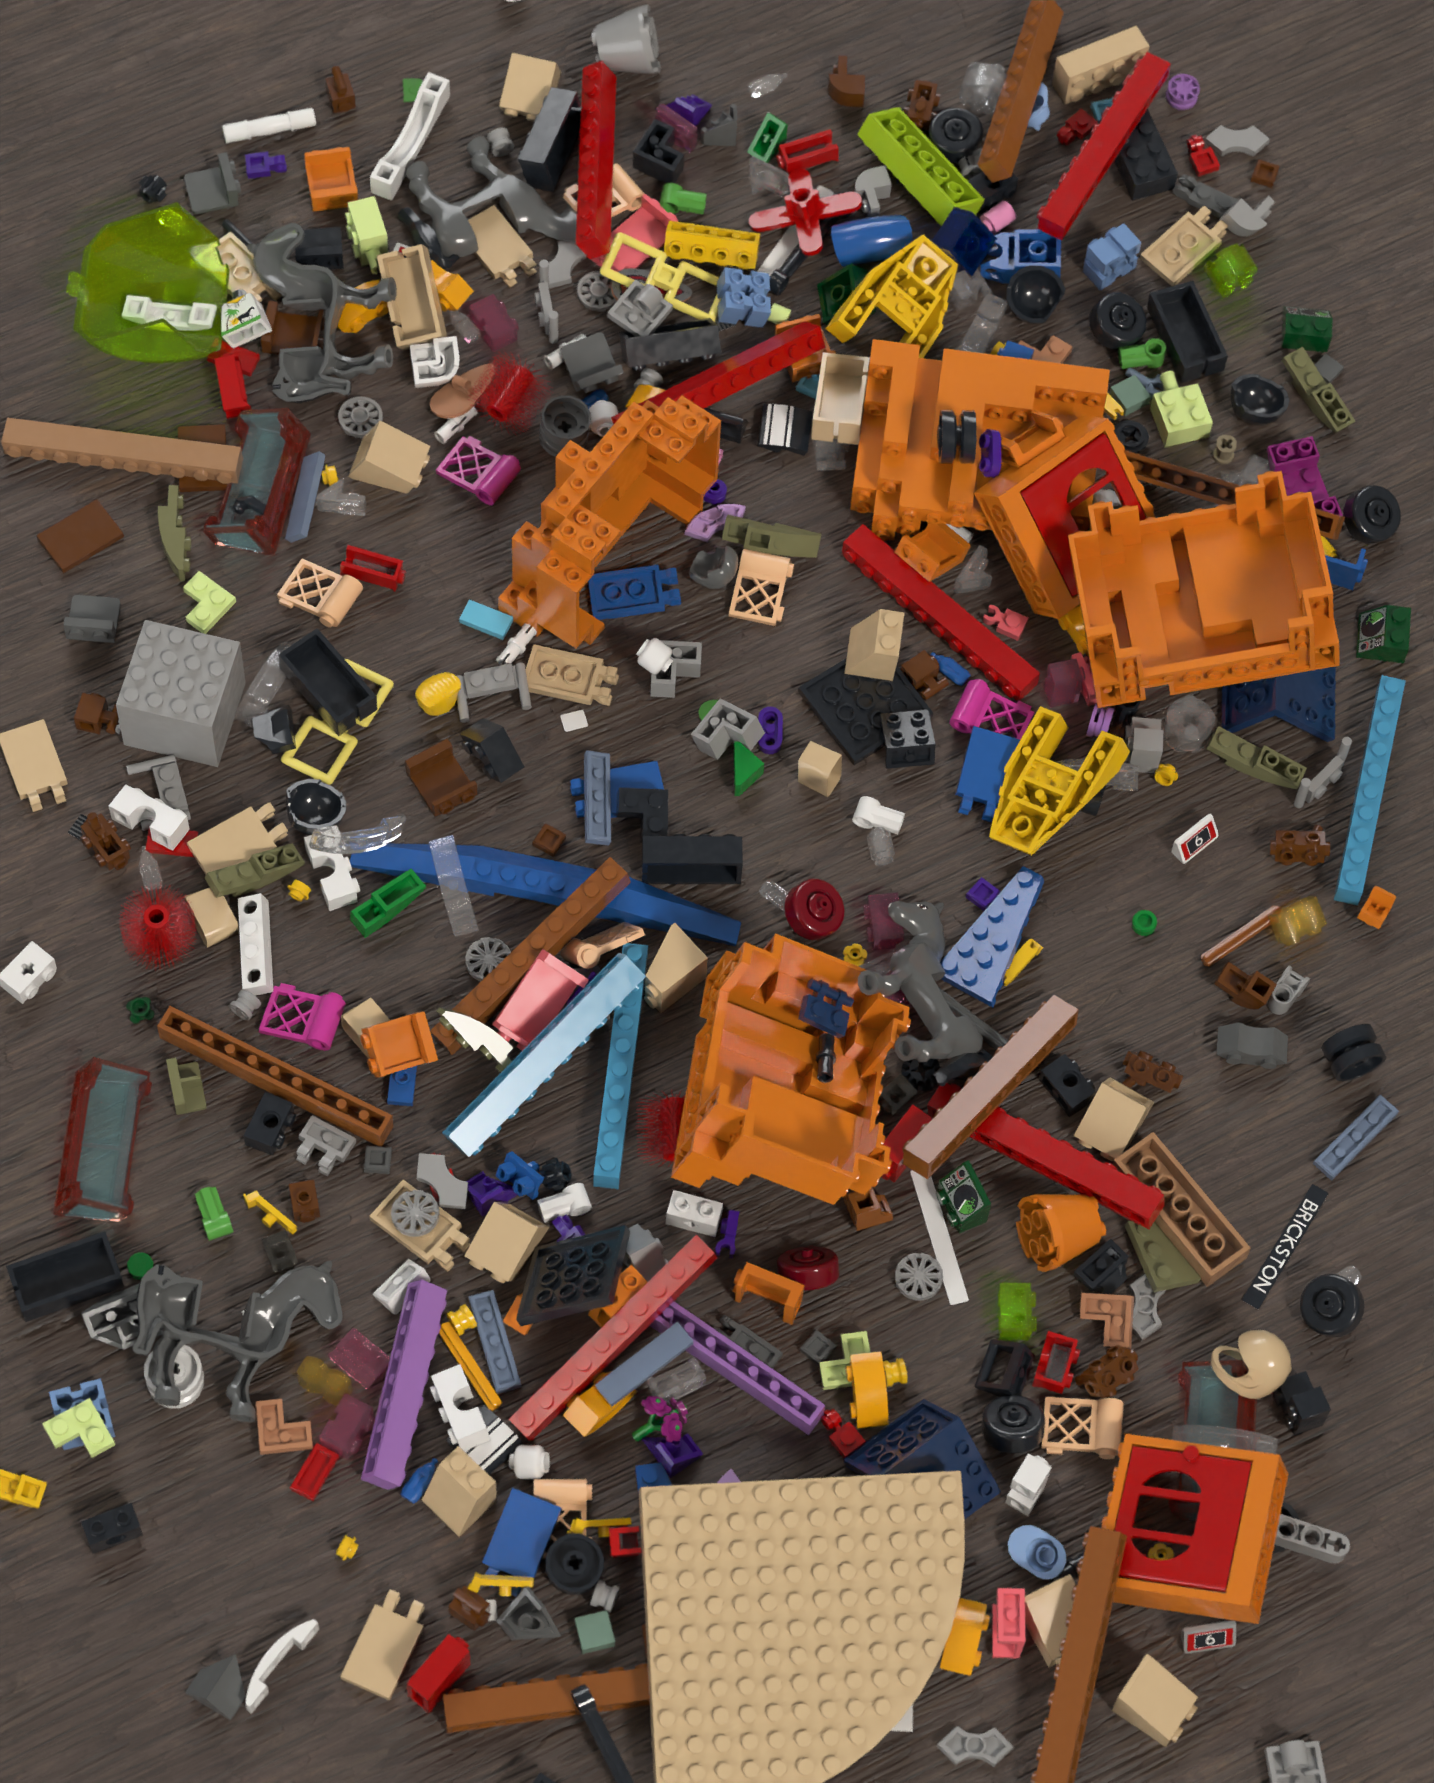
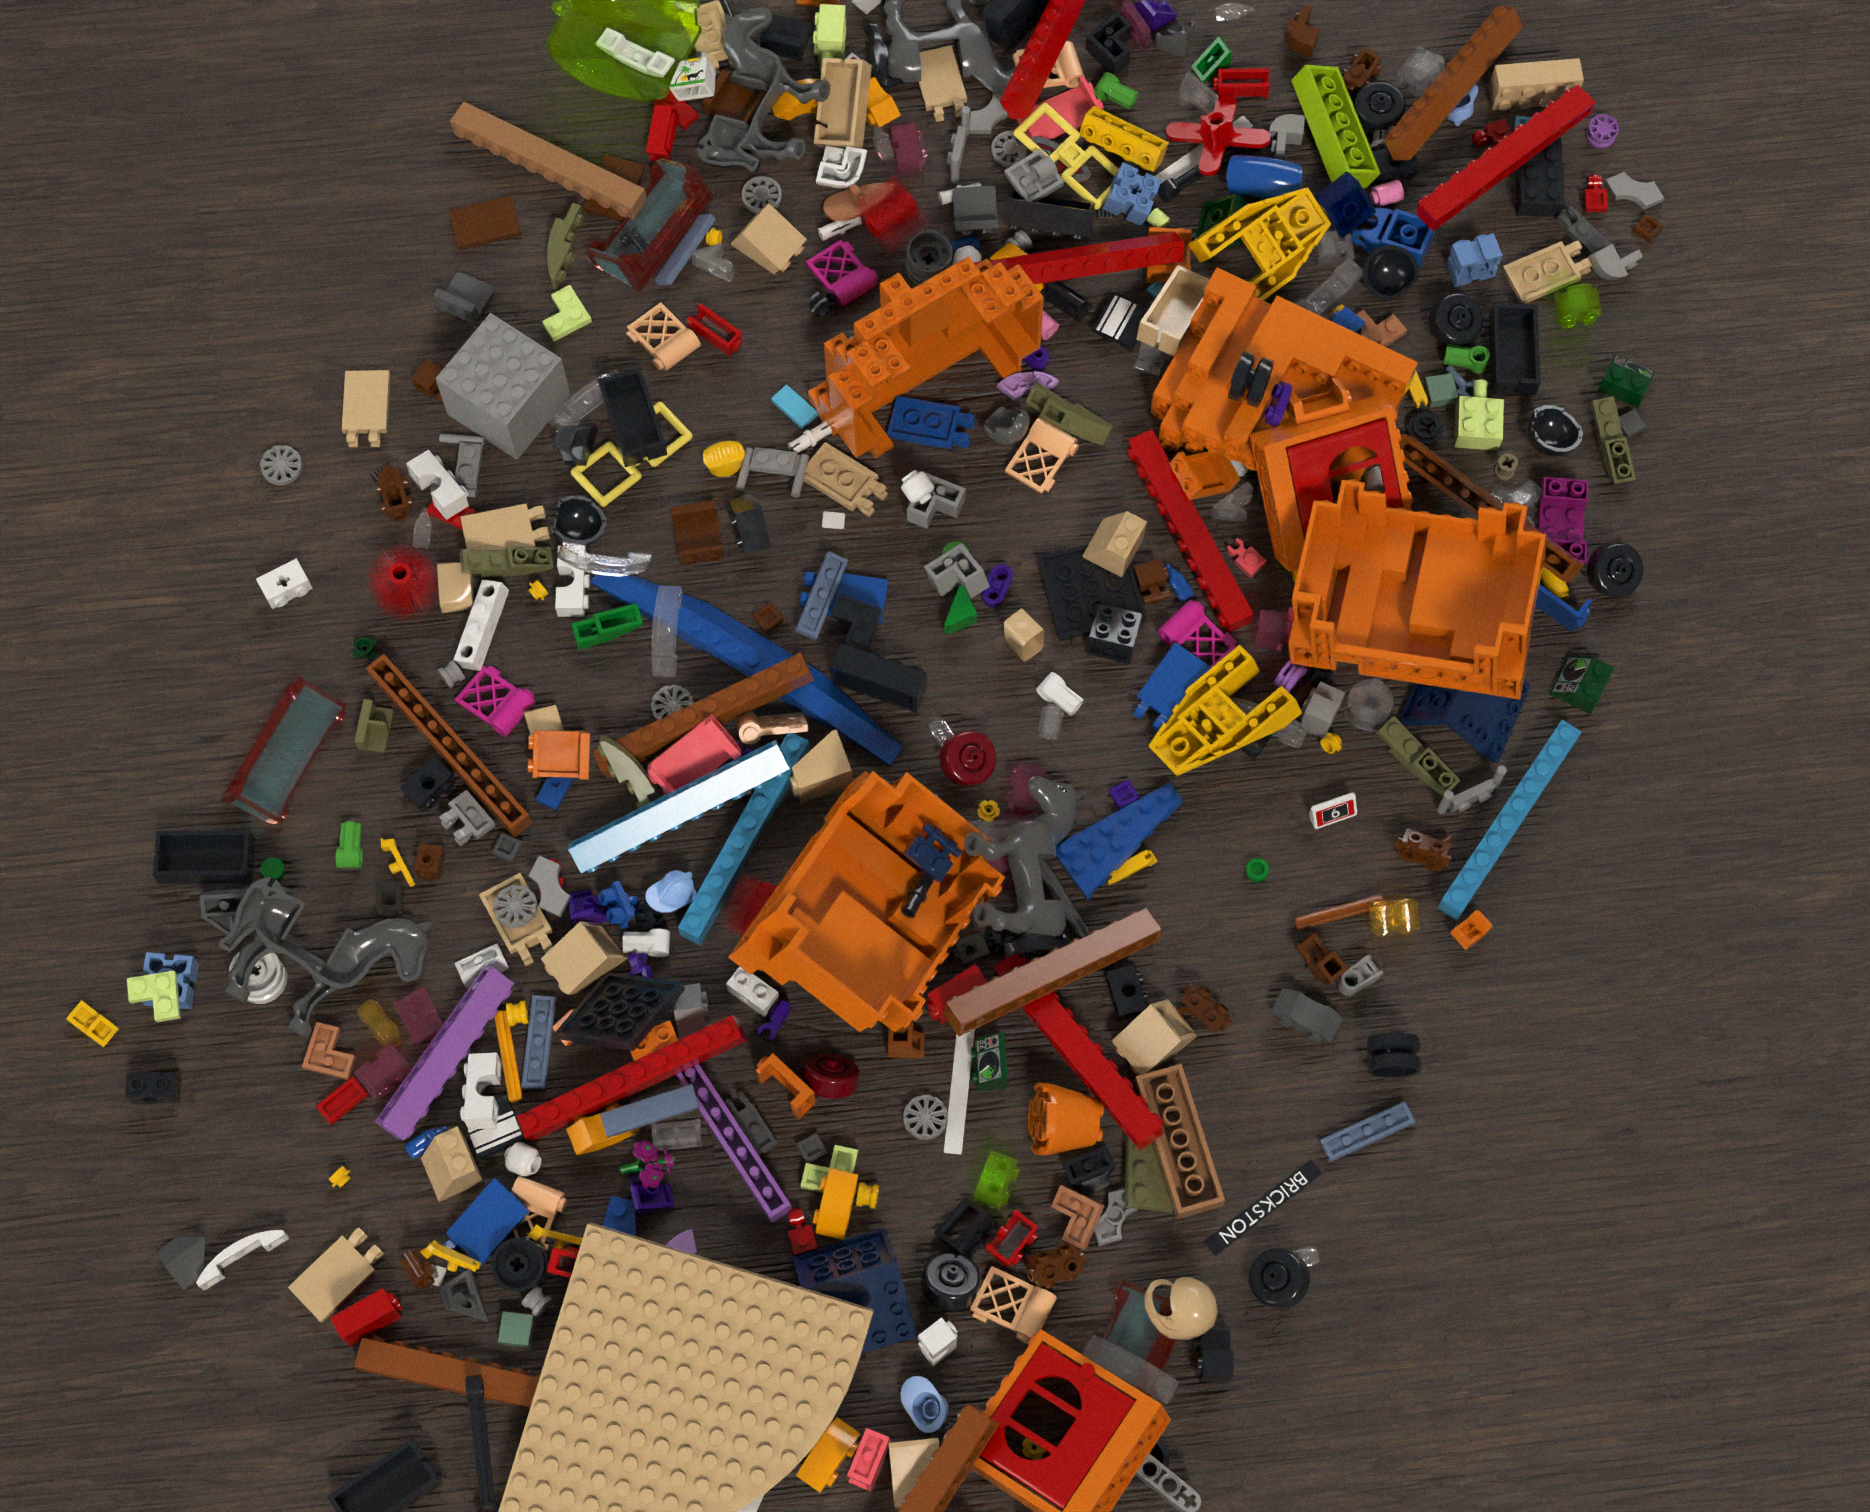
camera: 25 degrees right, 5 degrees up
none -> light blue piece [645,870,696,913]
none -> black gear [810,291,836,318]

